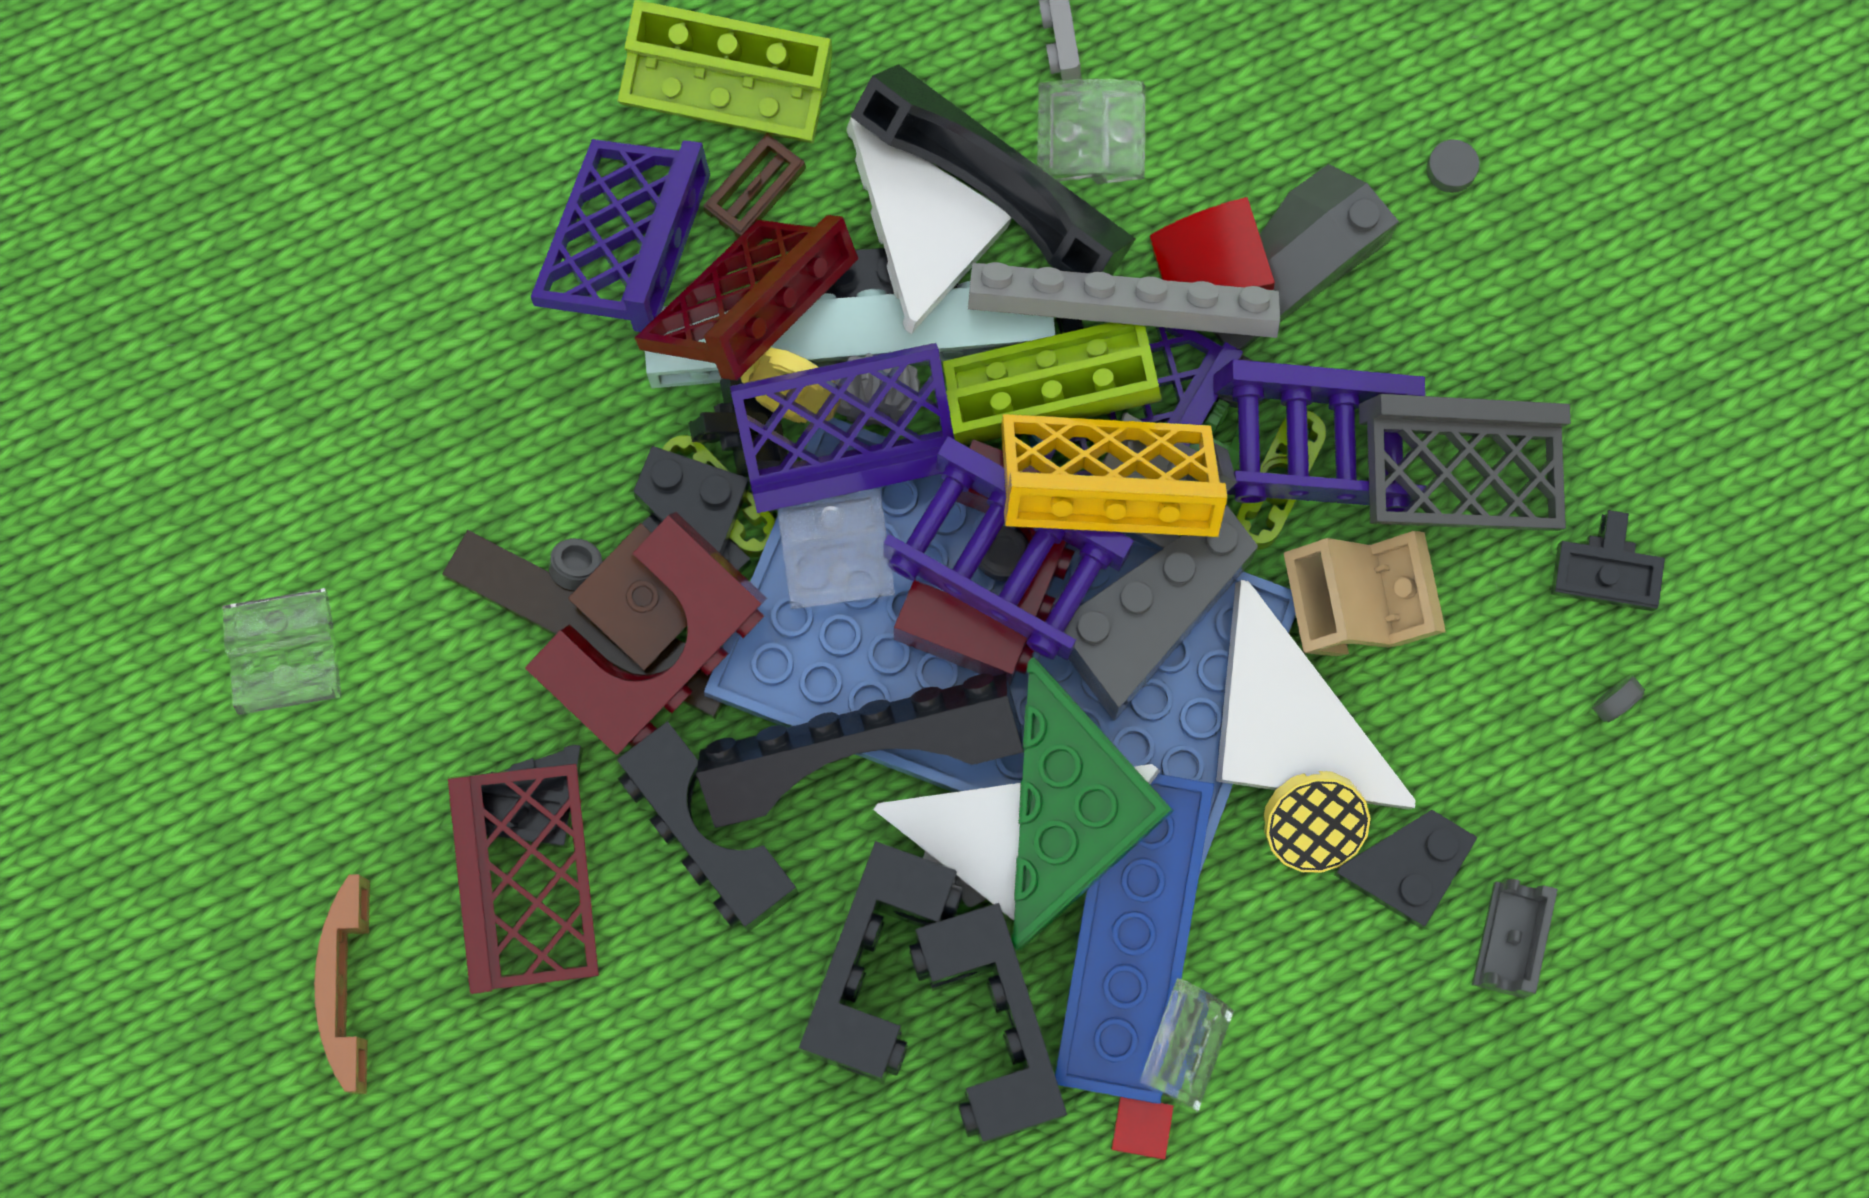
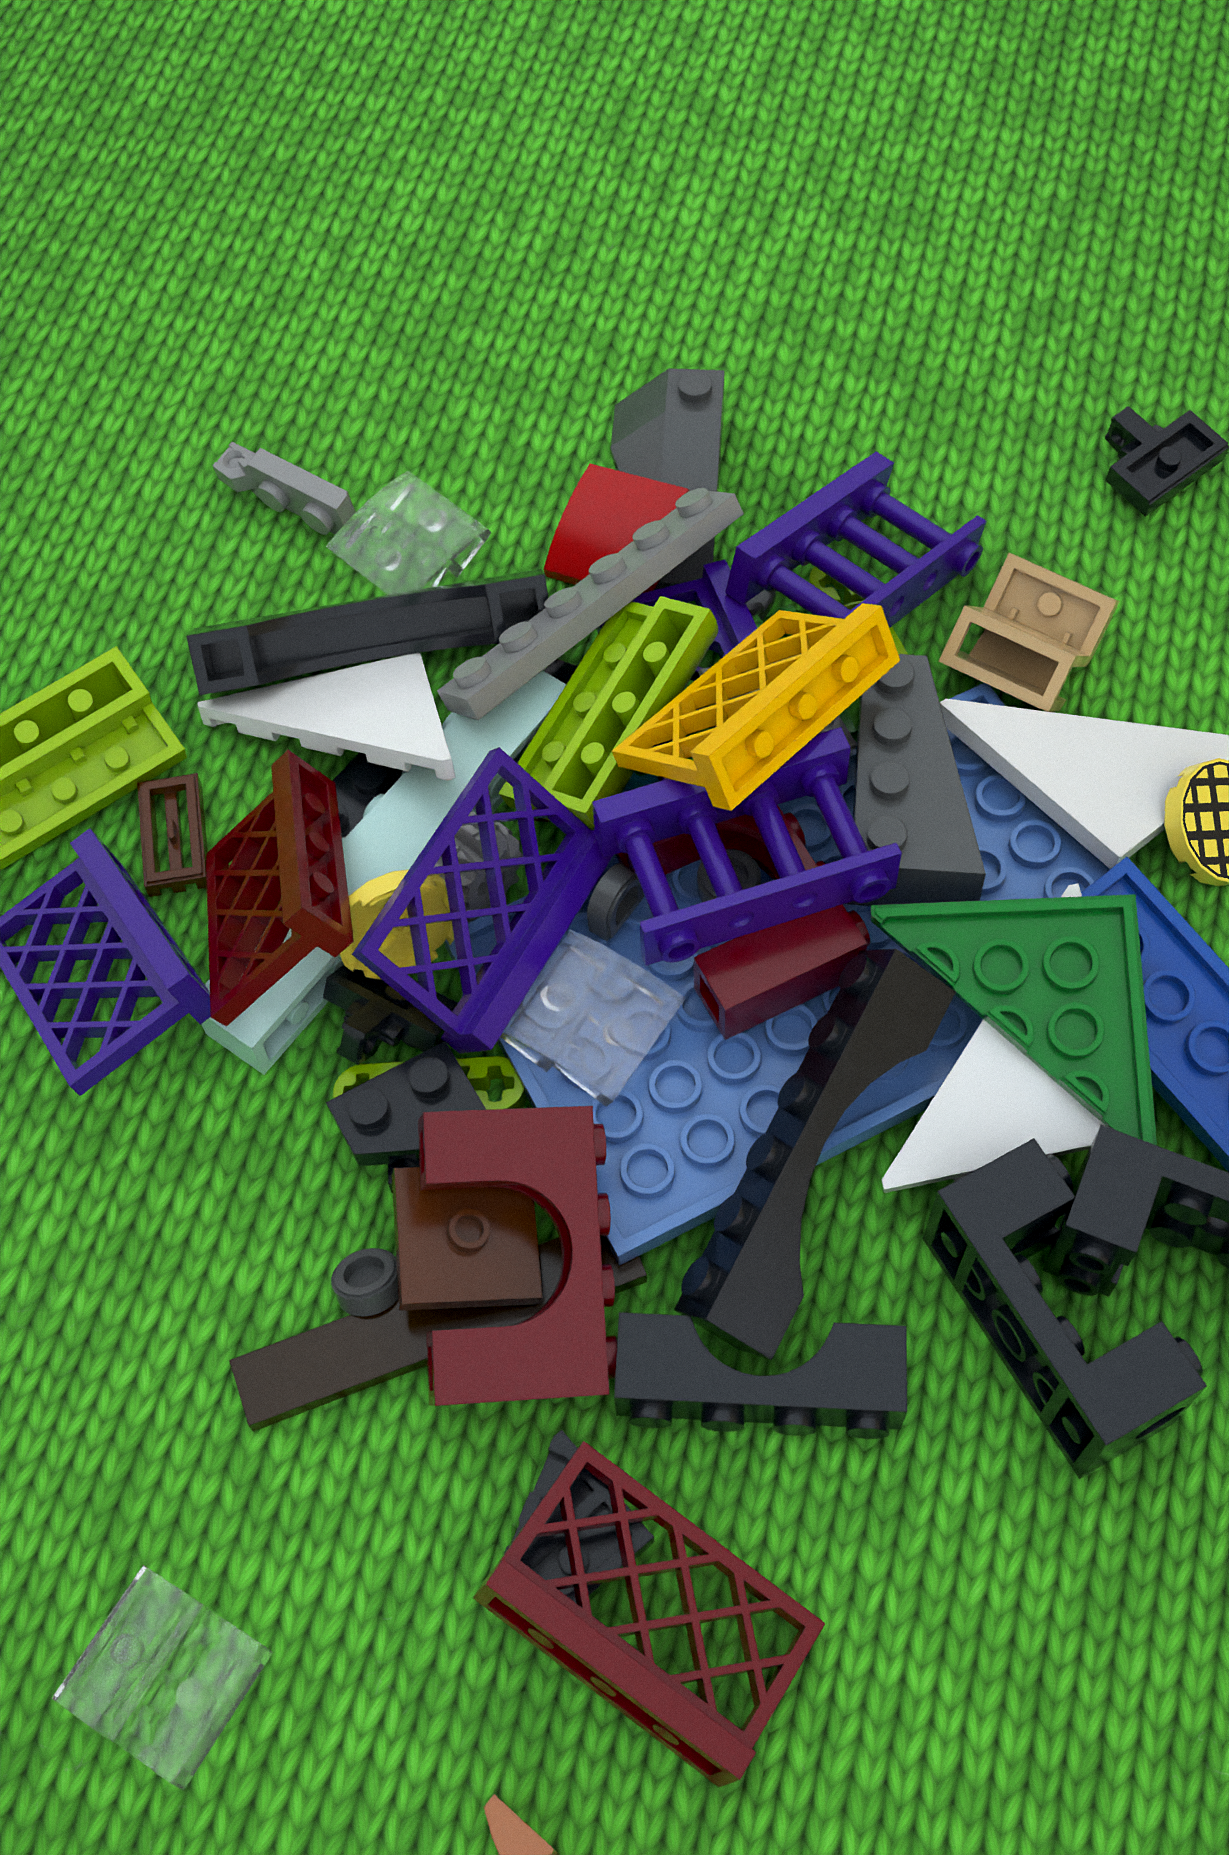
camera: 45 degrees left, 15 degrees down
dark grey fence [1359,394,1571,531] -> none
dark grey tile [1427,140,1479,193] -> none
none -> dark grey tile [587,863,644,941]

